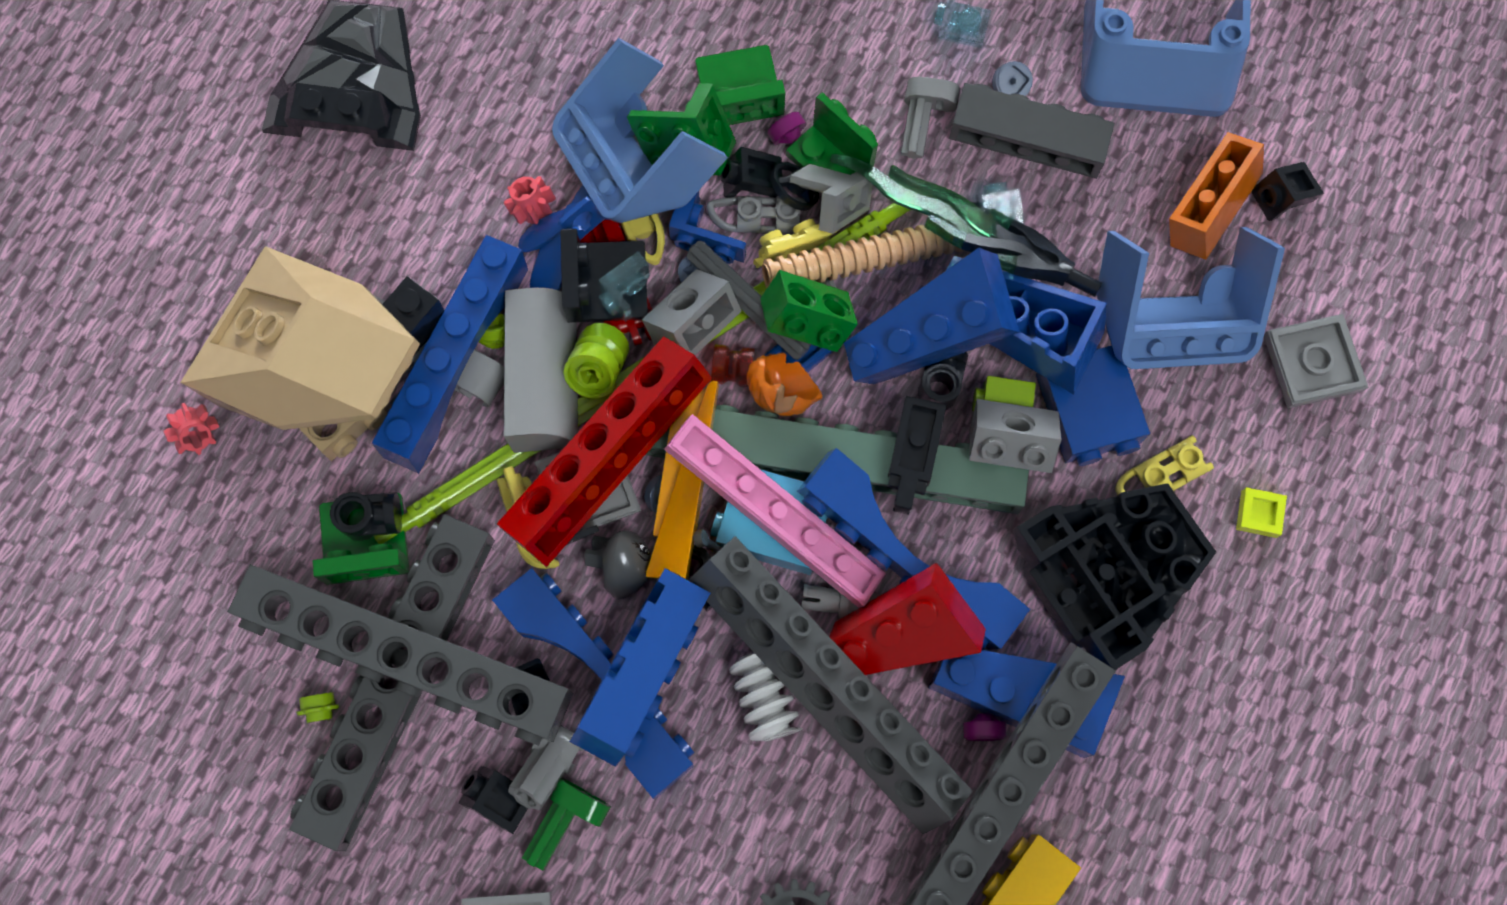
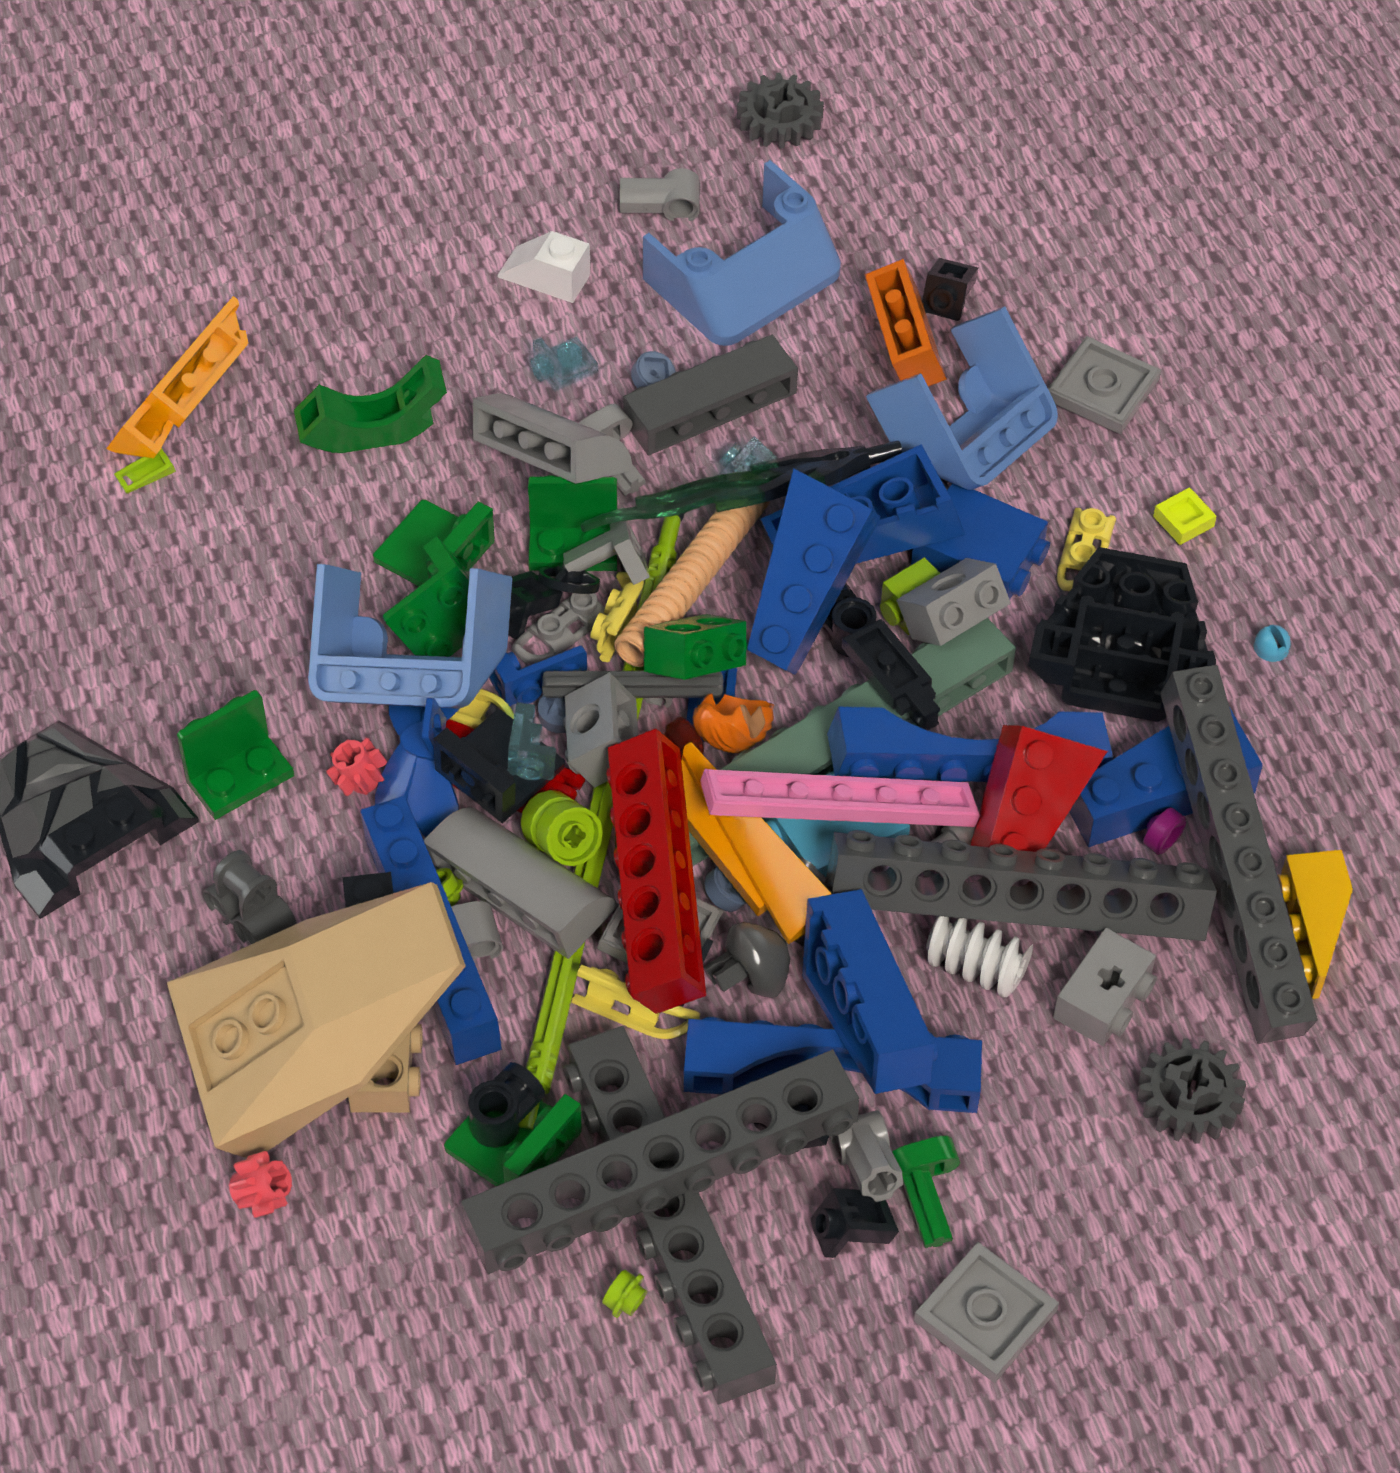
camera: 45 degrees left, 20 degrees down
magenta tile [767,111,807,146] -> none
none -> green bracket [177,690,294,820]
none -> dark grey piece [202,850,297,944]
none -> light grey brick [473,393,633,484]
none -> light grey brick [1053,928,1157,1046]
none -> medium azure hinge [1254,624,1291,662]

